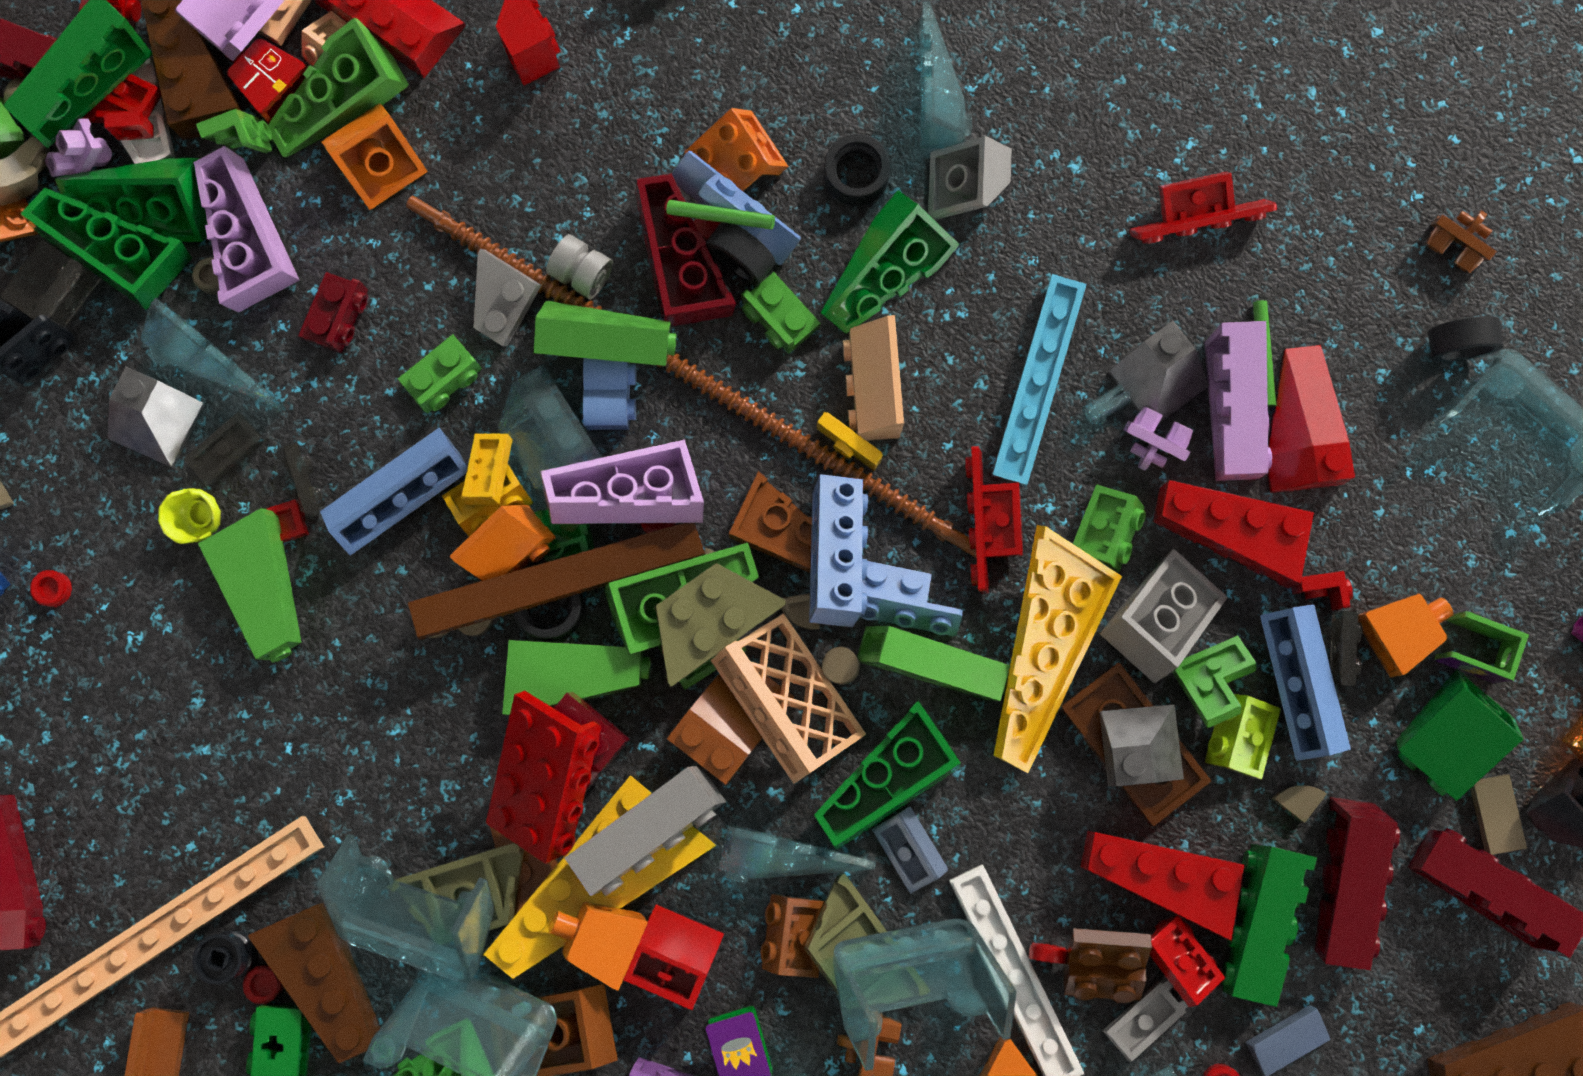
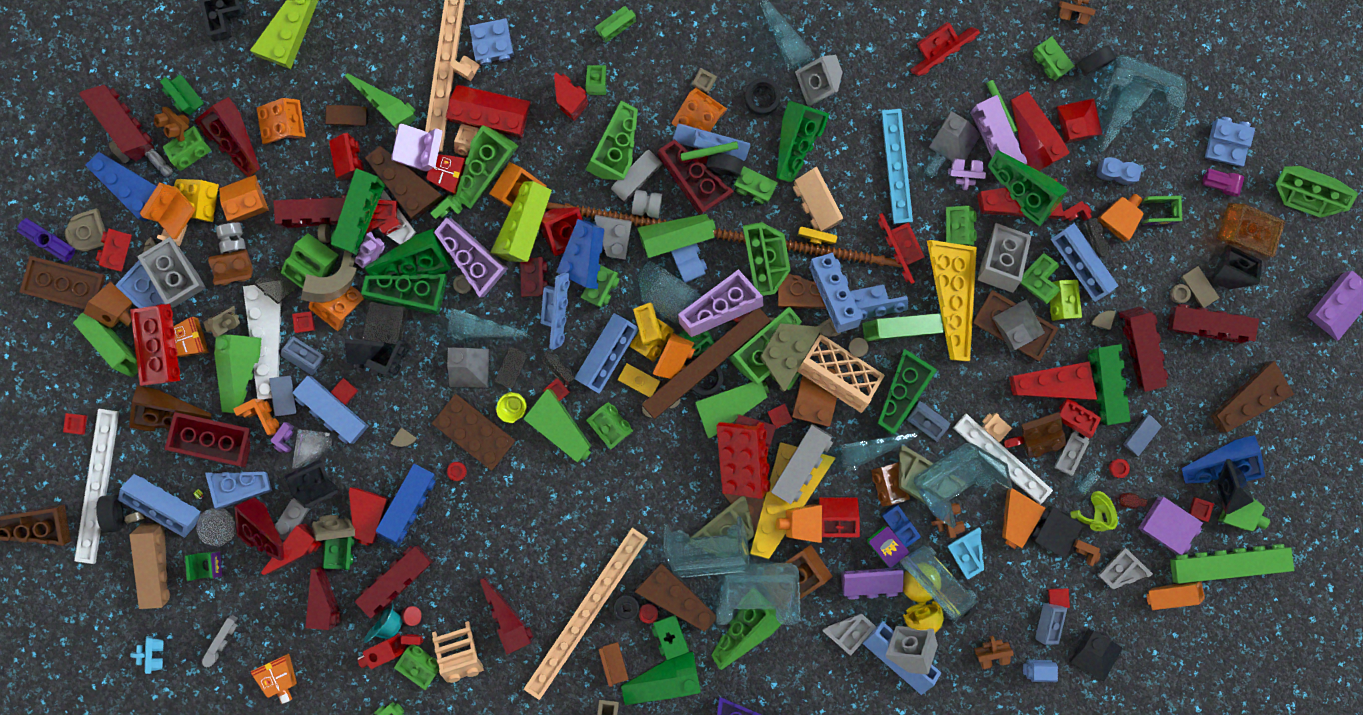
camera: 20 degrees left, 5 degrees up
green slope [1396,669,1524,801] -> none
none -> reddish brown plate [432,393,516,471]
none -> lime wedge [490,181,552,262]
none -> red slope [540,207,582,256]
none -> medium blue bracket [541,273,570,350]
none -> blue wedge [556,219,604,289]
none -> bright green wedge [585,101,638,180]
none -> bright green slope [586,65,606,95]
none -> bright green bracket [586,402,633,450]
none -> light grey beam [611,150,662,202]
none -> yellow plate [618,363,660,397]
none -> dark tan tile [692,68,717,94]
none -> bright green wedge [743,222,790,296]
none -> red tile [767,404,793,429]
none -> blue slope [881,504,921,548]
none -> light nougat bracket [982,413,1012,443]
none -> green wedge [988,150,1068,226]
none -> bright green bracket [1032,36,1075,81]
none -> red slope [1056,98,1102,143]
none -> medium blue brick [1096,157,1142,185]
none -> clear light blue wedge [1097,77,1156,154]
none -> dark tan tile [1170,284,1191,304]

